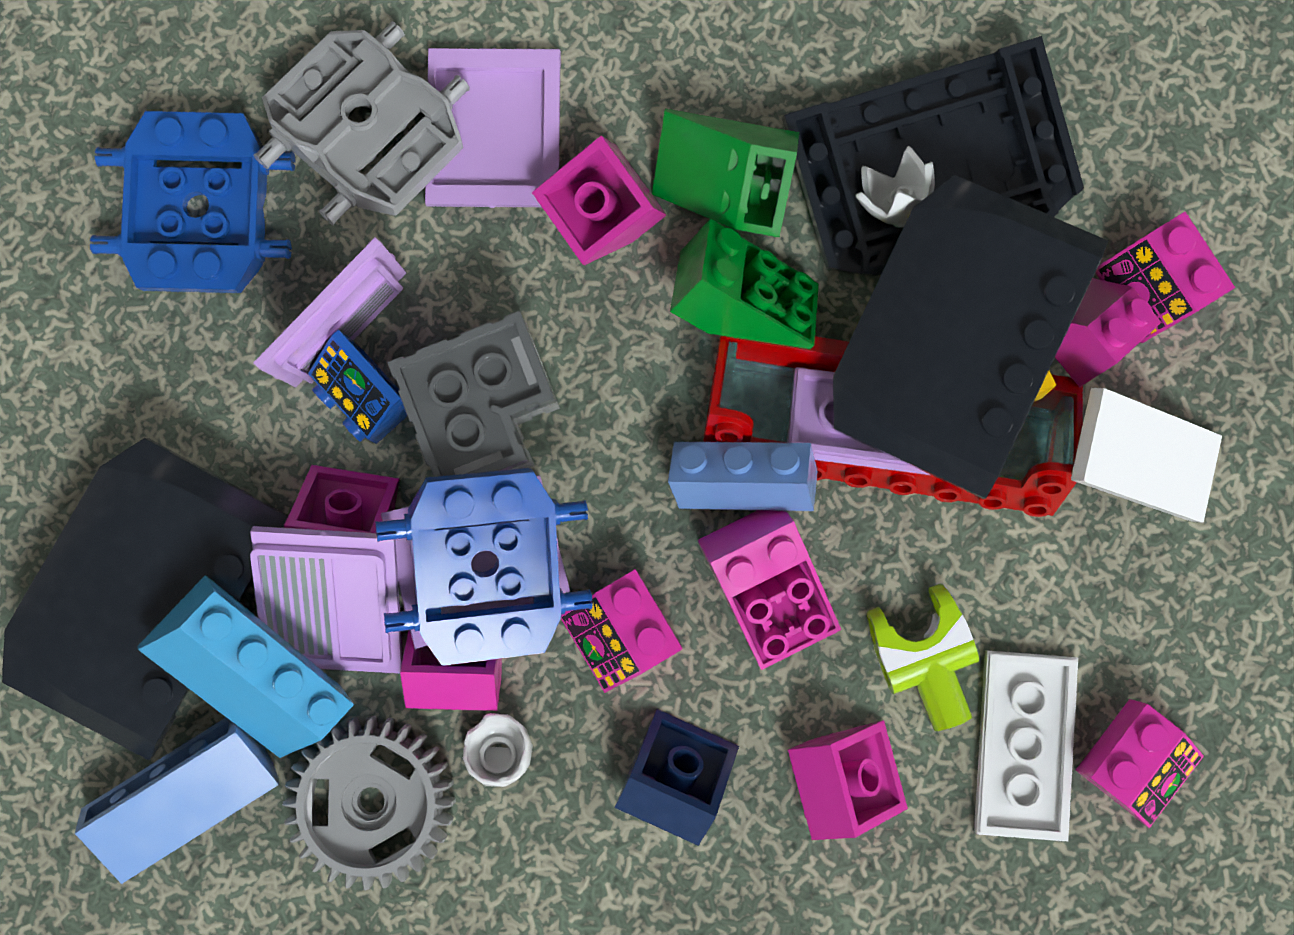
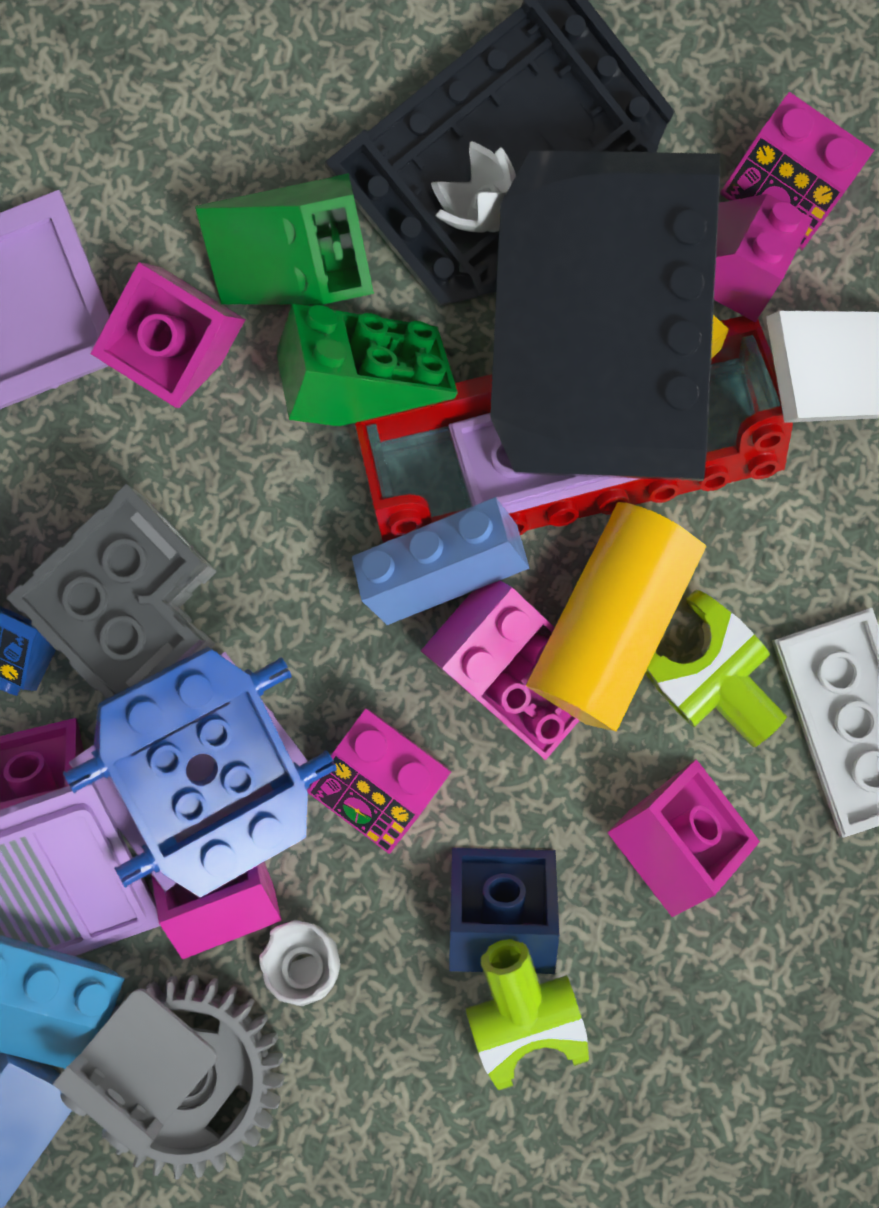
camera: 25 degrees left, 0 degrees up
none -> light grey bracket [53,988,217,1158]
none -> lime connector [466,939,589,1091]
none -> yellow brick [526,502,706,731]

